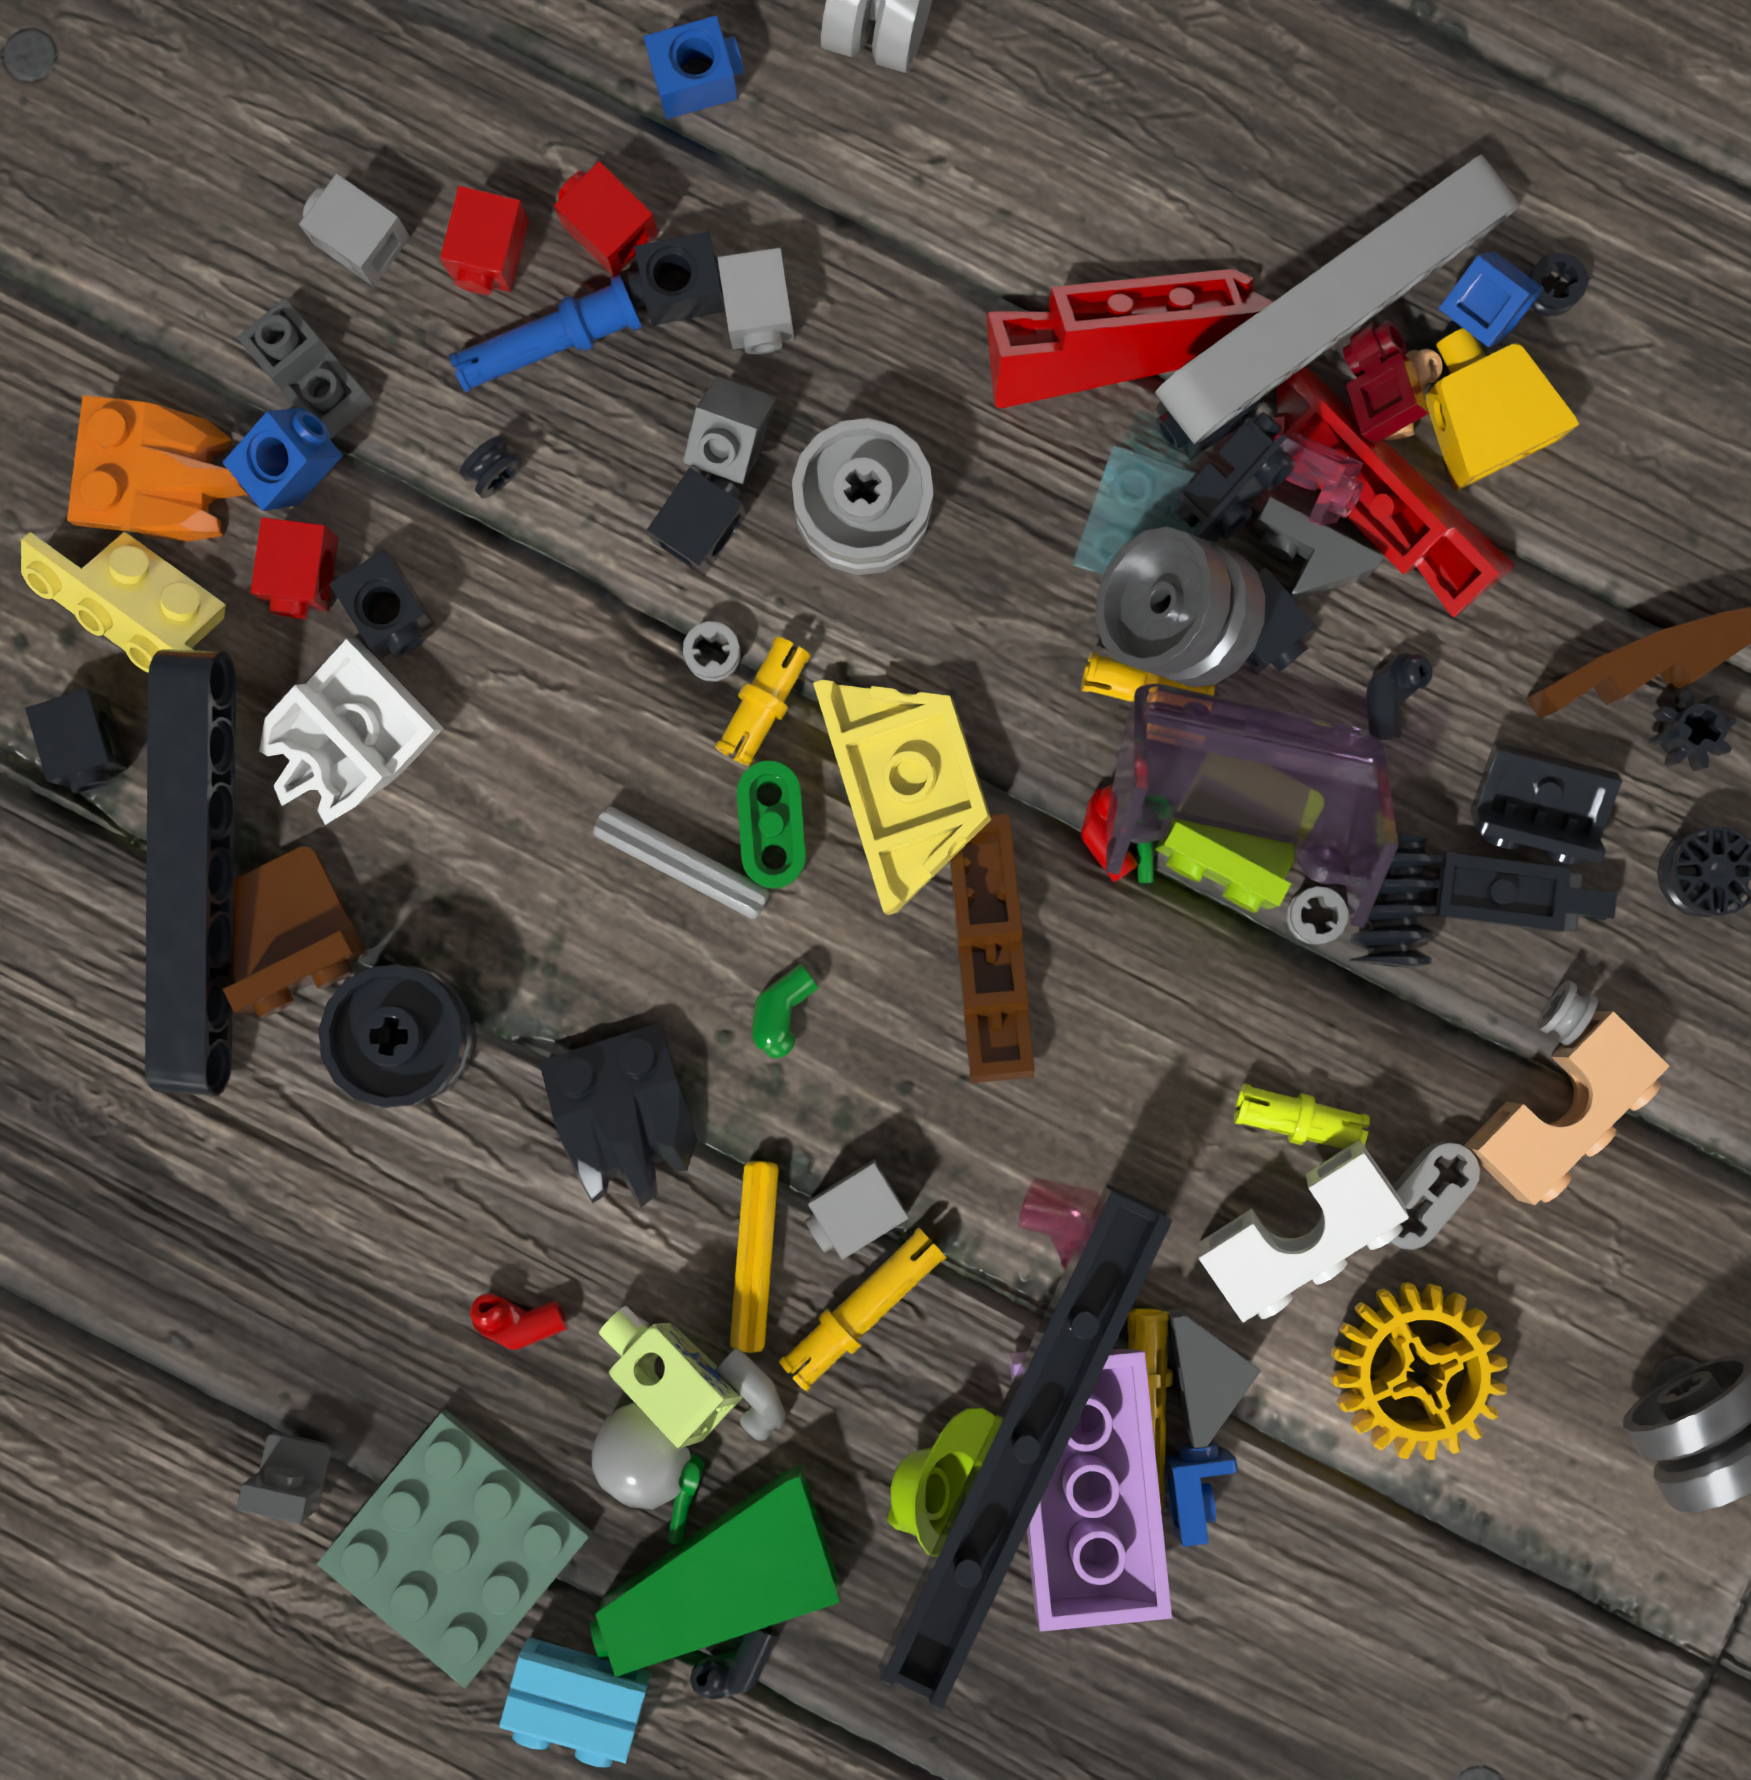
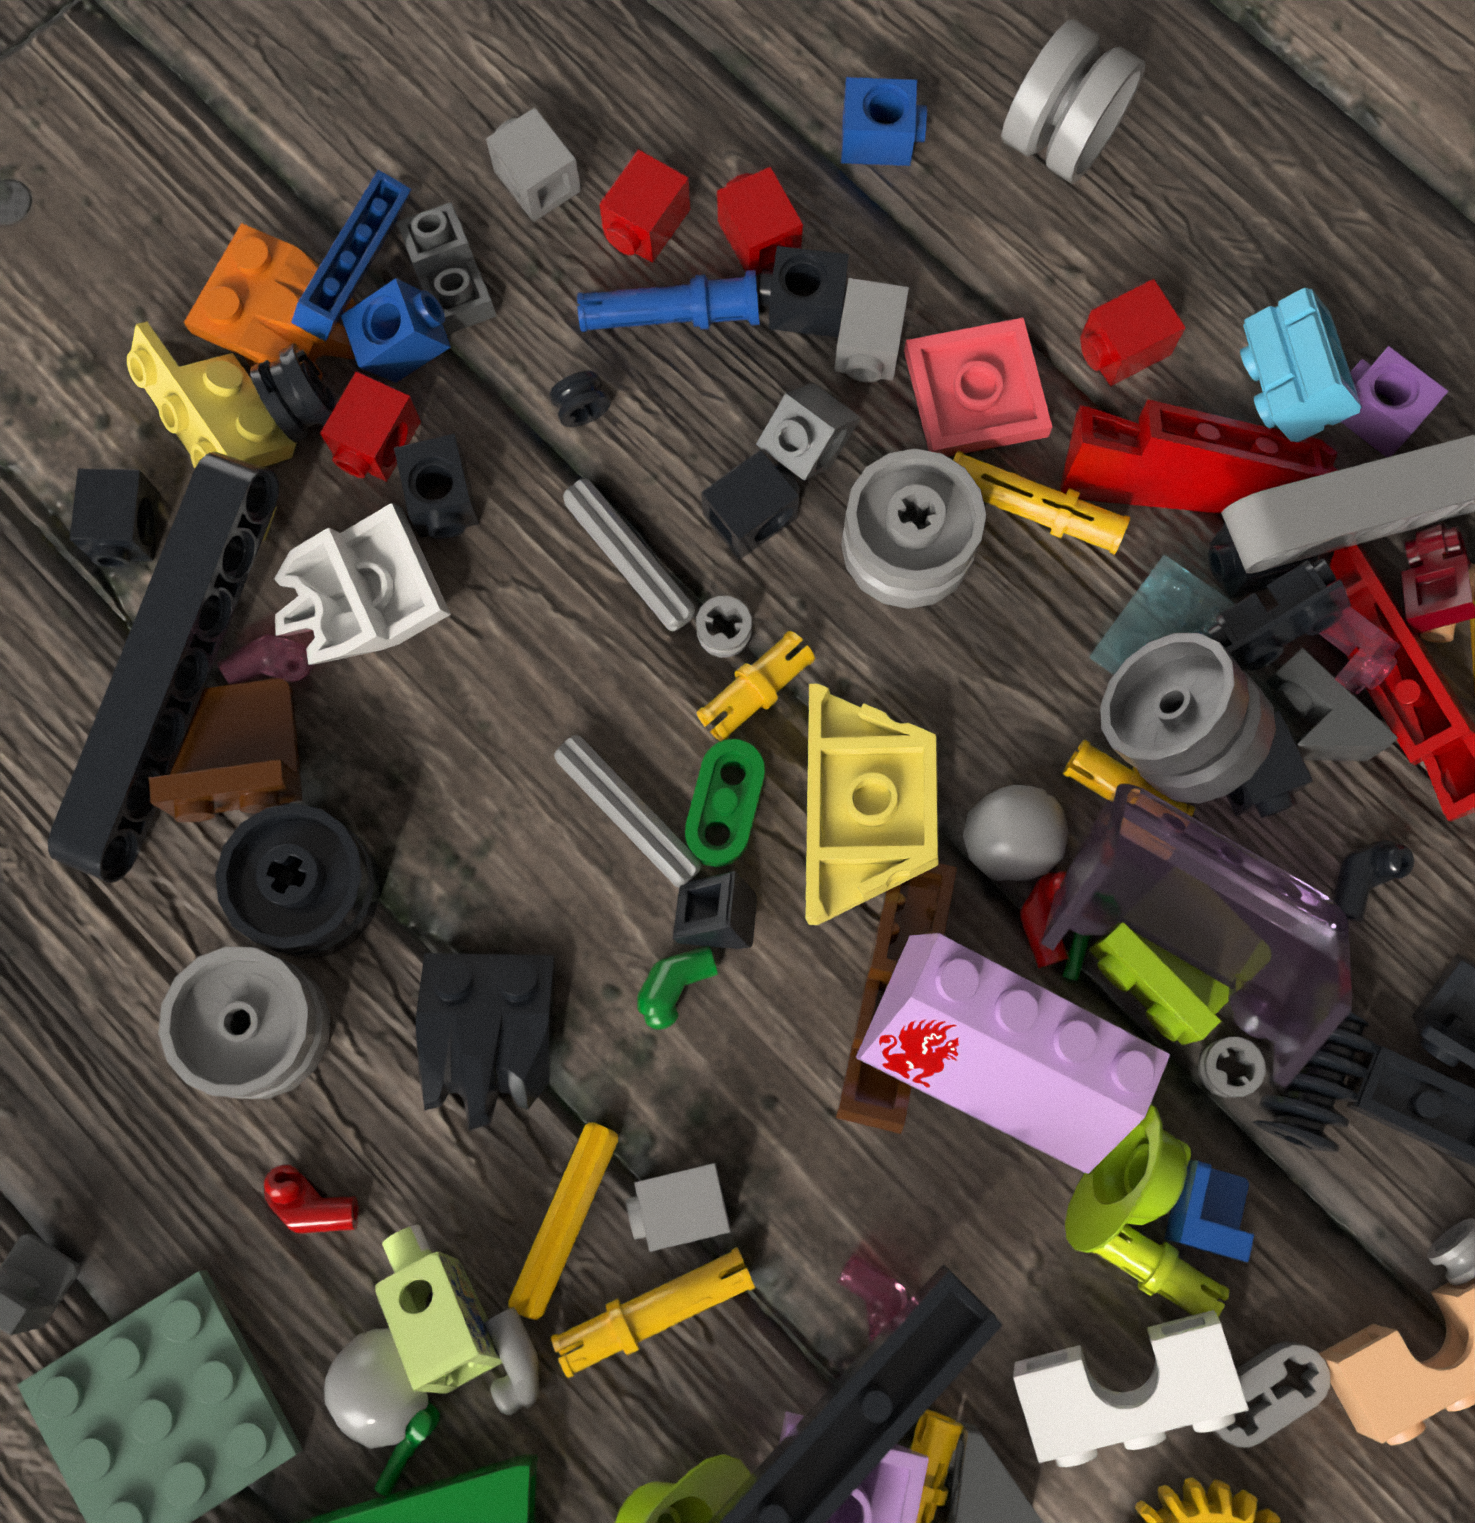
camera: 20 degrees right, 10 degrees down
none -> light grey wheel [158,947,331,1099]
none -> clear pink arm [216,634,313,685]
none -> black wheel [250,343,337,443]
none -> blue piece [291,170,411,342]
none -> light grey axle [563,479,695,631]
none -> black slope [673,871,757,949]
none -> lavender slope [856,933,1170,1174]
none -> coral plate [904,317,1053,457]
none -> yellow pin [953,450,1131,555]
none -> light grey hair [963,785,1070,881]
none -> lime piece [1065,1103,1191,1253]
none -> red brick [1080,279,1186,387]
none -> blue panel [1164,1160,1254,1262]
none -> medium azure brick [1240,287,1362,442]
none -> medium lavender brick [1341,346,1448,458]

